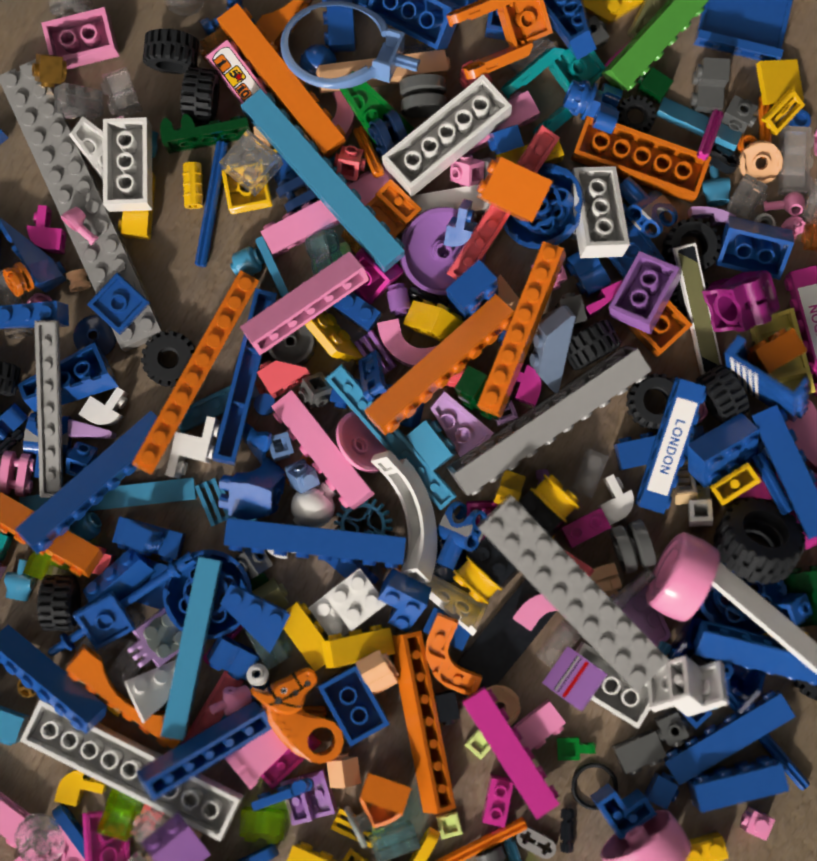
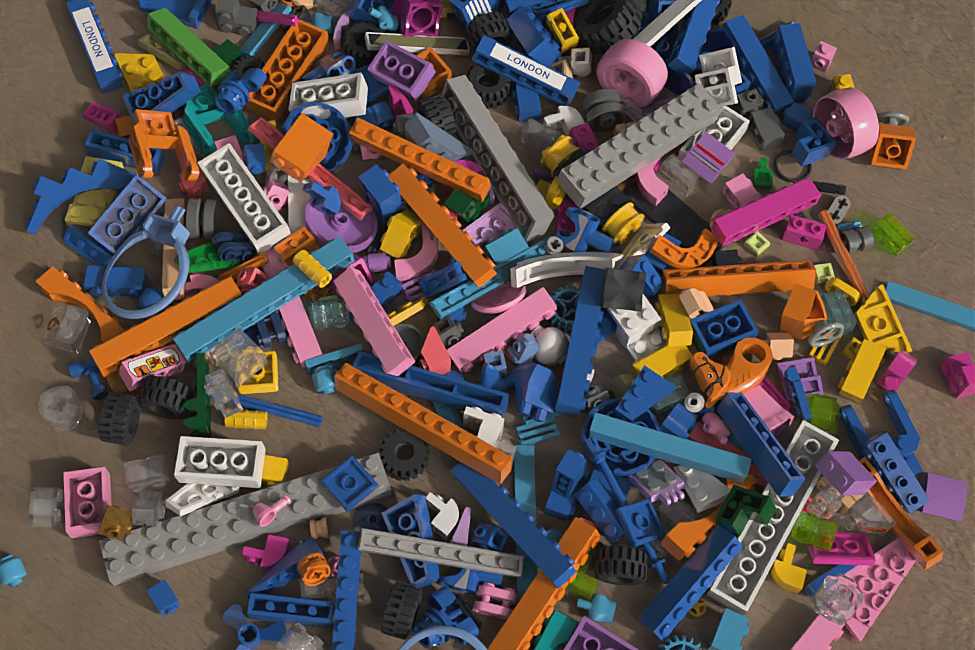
camera: 90 degrees left, 20 degrees down
none -> clear brick [204,368,243,418]
none -> yellow axle [293,250,332,288]
none -> dark azure piece [368,6,398,32]
none -> light grey bush [545,237,563,255]
none -> black brick [600,268,646,312]
none -> dark green brick [715,485,776,537]

